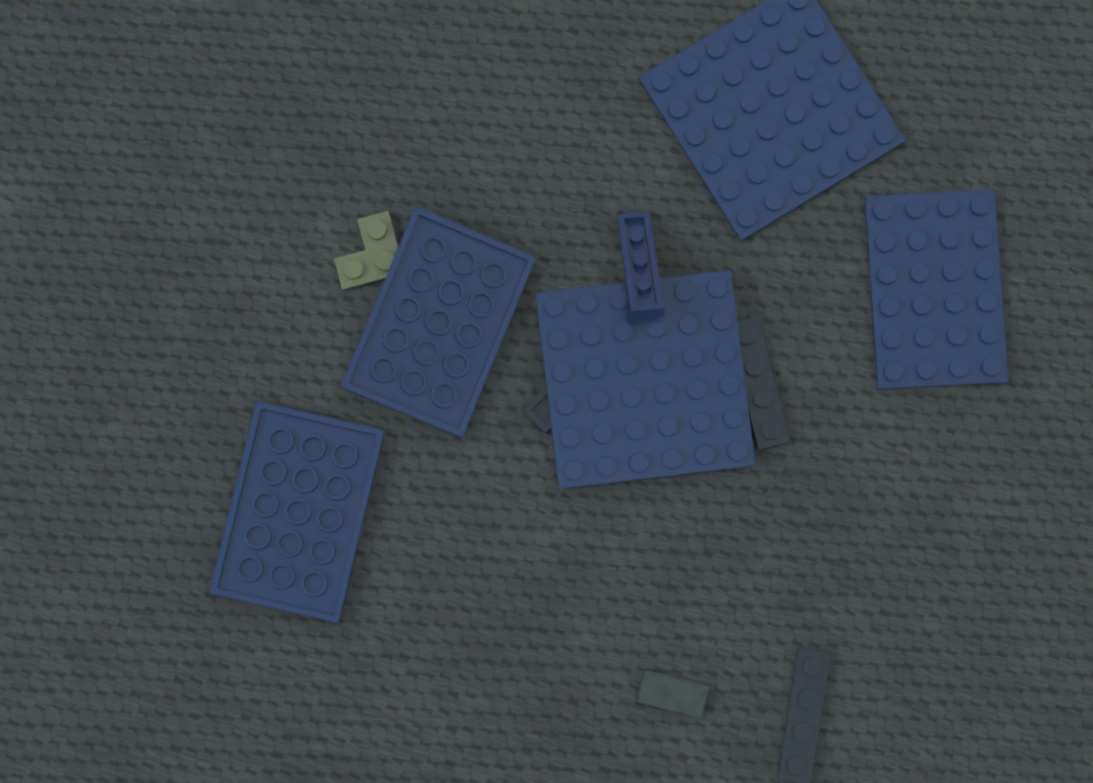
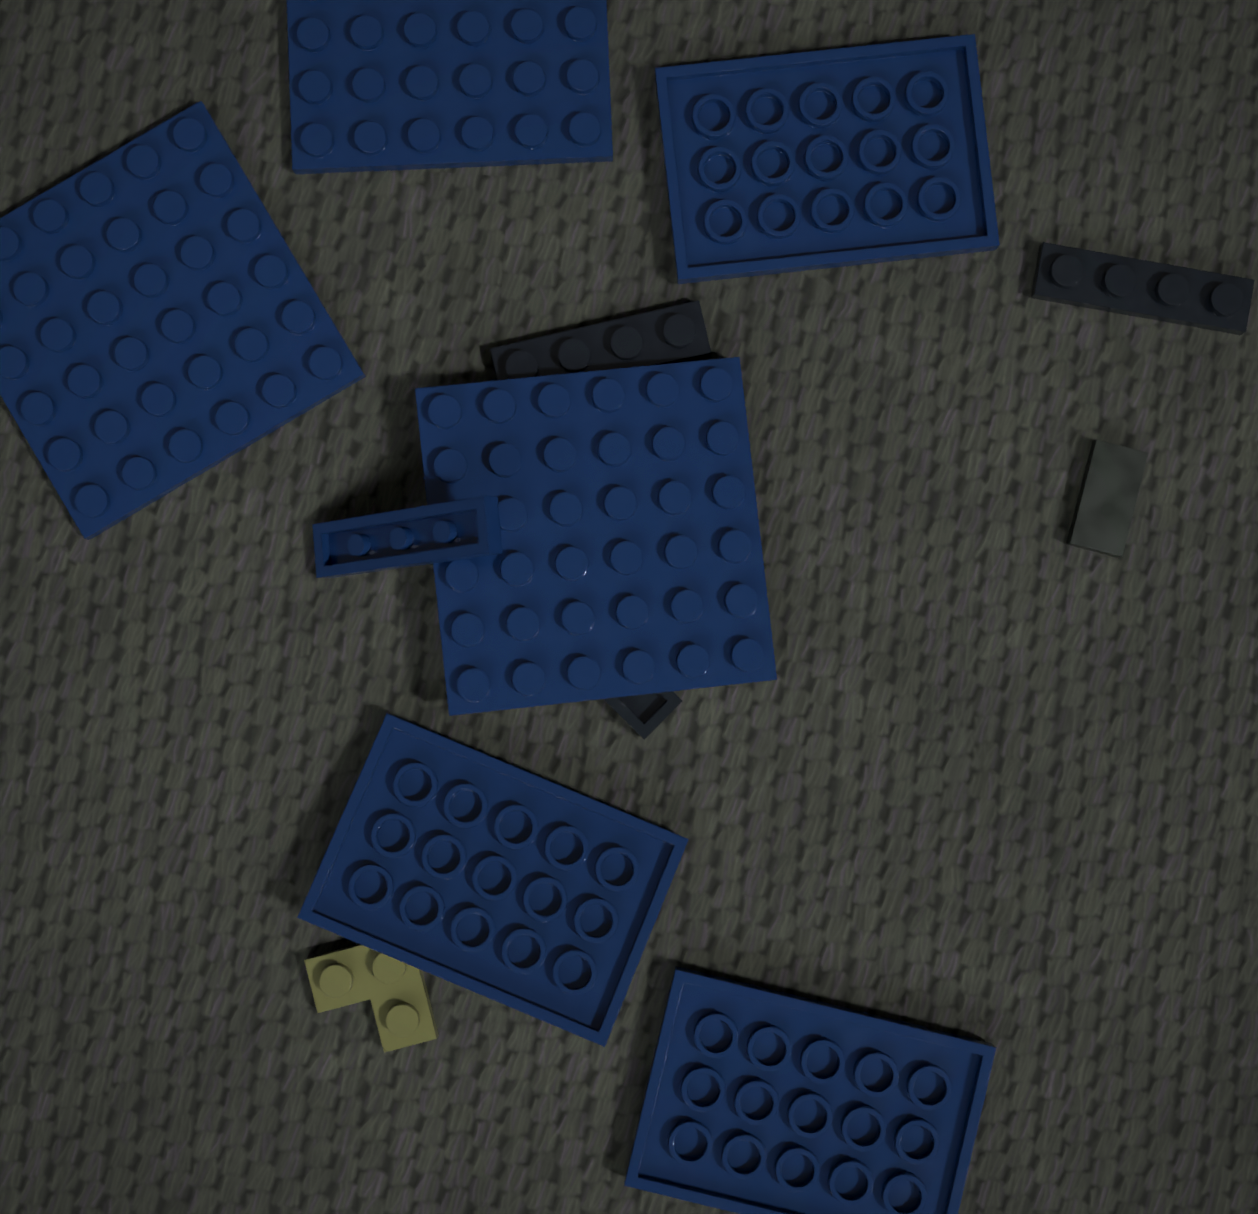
camera: 85 degrees left, 5 degrees up
none -> dark blue plate [655,34,1000,284]

